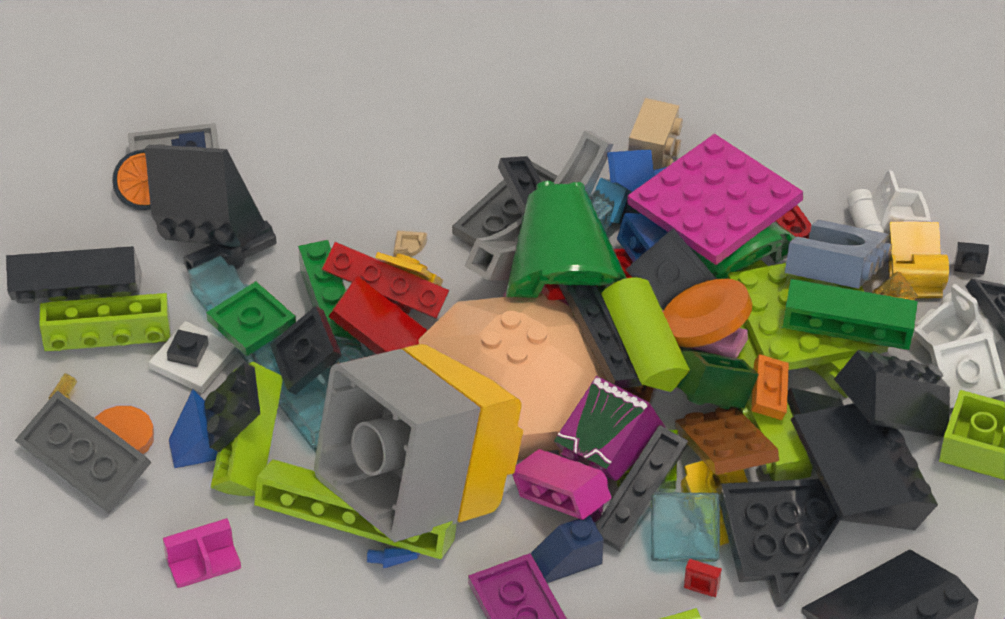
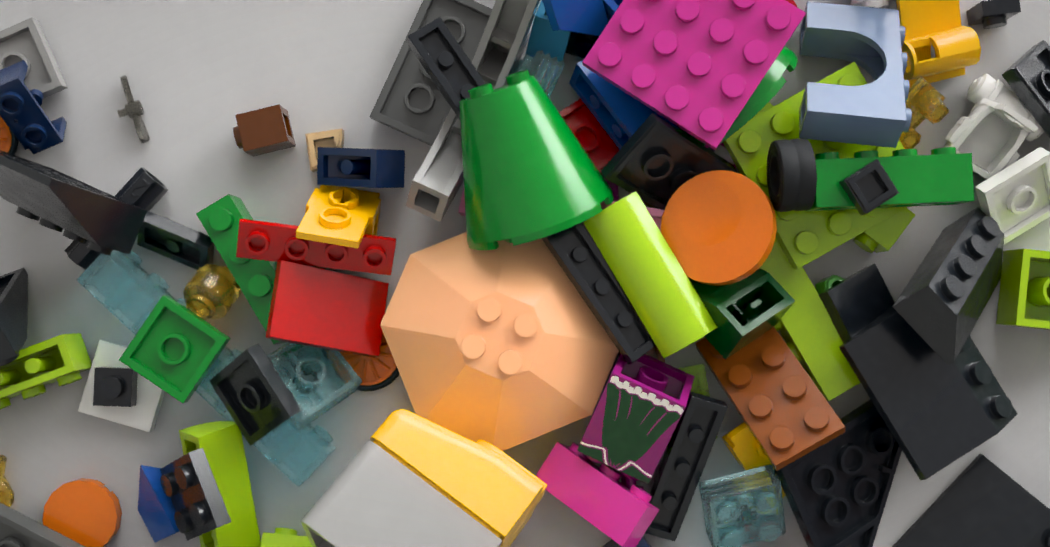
camera: 15 degrees left, 40 degrees up
orange plate [751,354,789,420] -> none
none -> clear smoke piece [117,75,150,143]
none -> black plate [137,210,214,273]
none -> clear yellow head [183,264,241,320]
none -> reddish brown brick [233,104,296,157]
none -> dark blue slope [317,147,405,188]
none -> black tyre [767,138,817,212]
none -> black tile [840,159,899,216]

